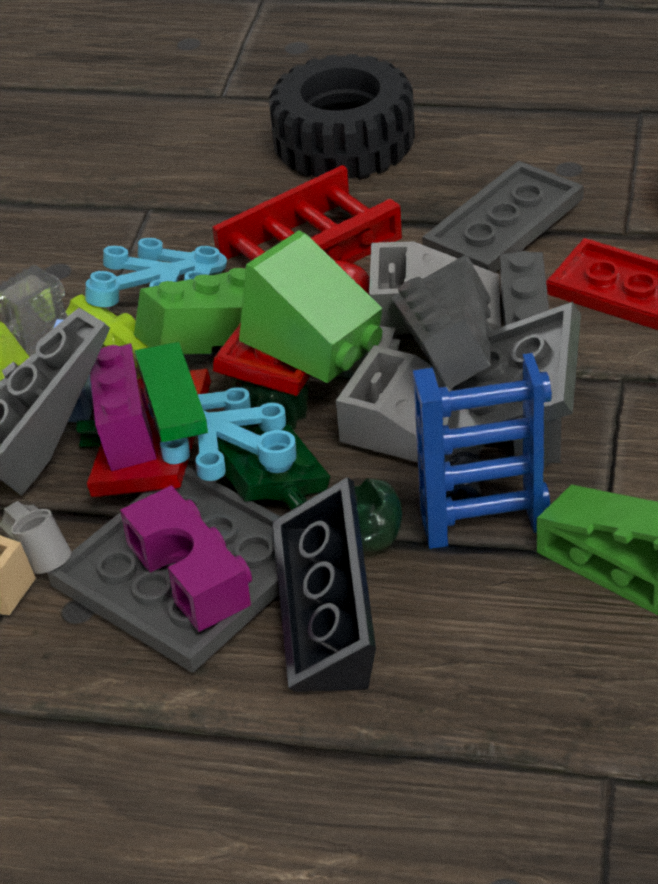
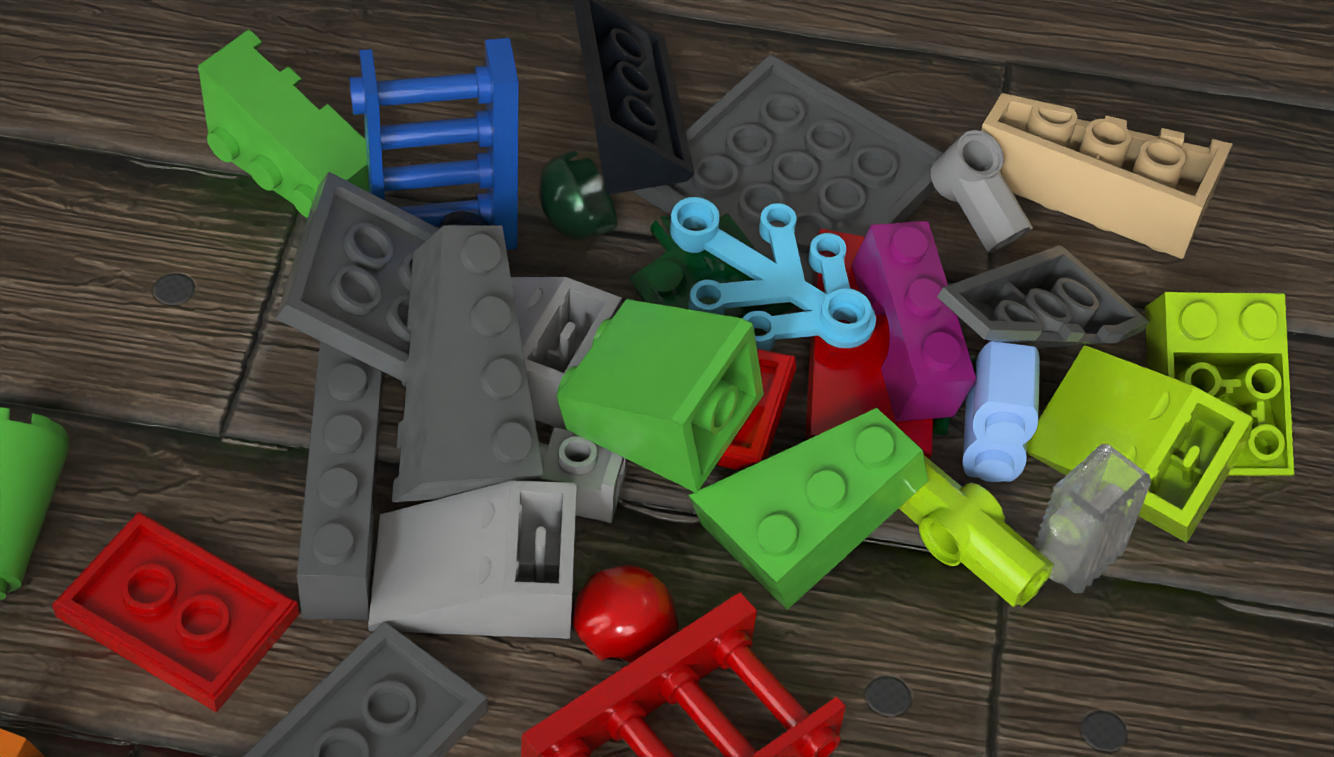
camera: 170 degrees right, 10 degrees up
medium azure plant [85,238,227,307] -> none
magenta arch [120,485,252,632] -> none
green tile [135,342,208,442] -> none

